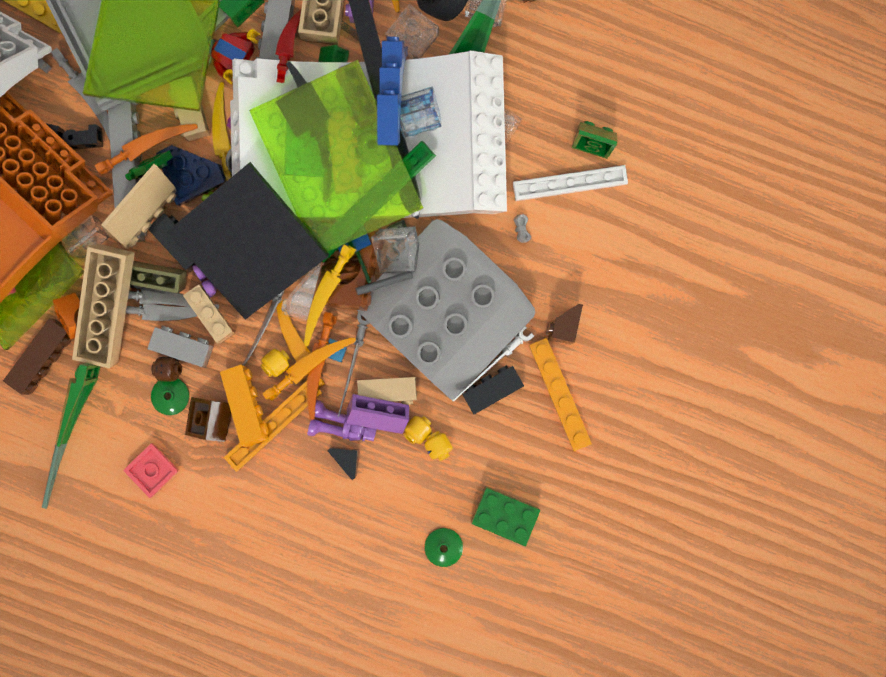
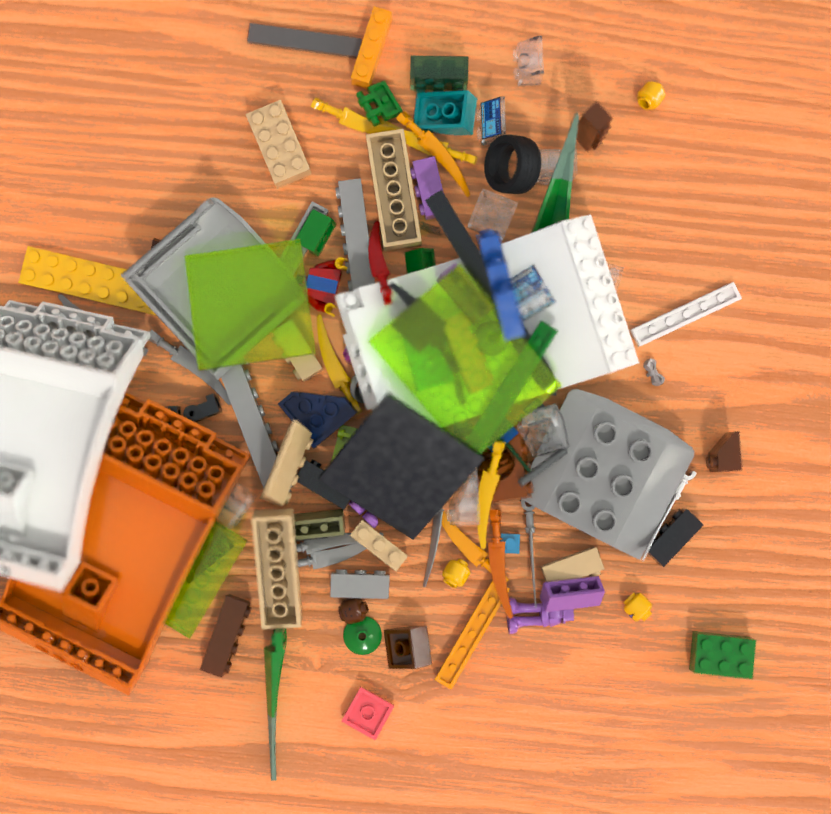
camera: 20 degrees left, 0 degrees up
orange arch [53,293,80,340] -> none
orange sword [94,124,198,176] -> none
green plate [125,151,173,181] -> none
light orange brick [220,364,269,447] -> none
light orange sword [262,338,356,401] -> none
black slope [327,447,359,480] -> none
yellow head [403,416,432,445] -> none
green dish [425,528,463,567] -> none
light orange plate [529,338,592,451] -> none
green slope [572,121,618,159] -> none

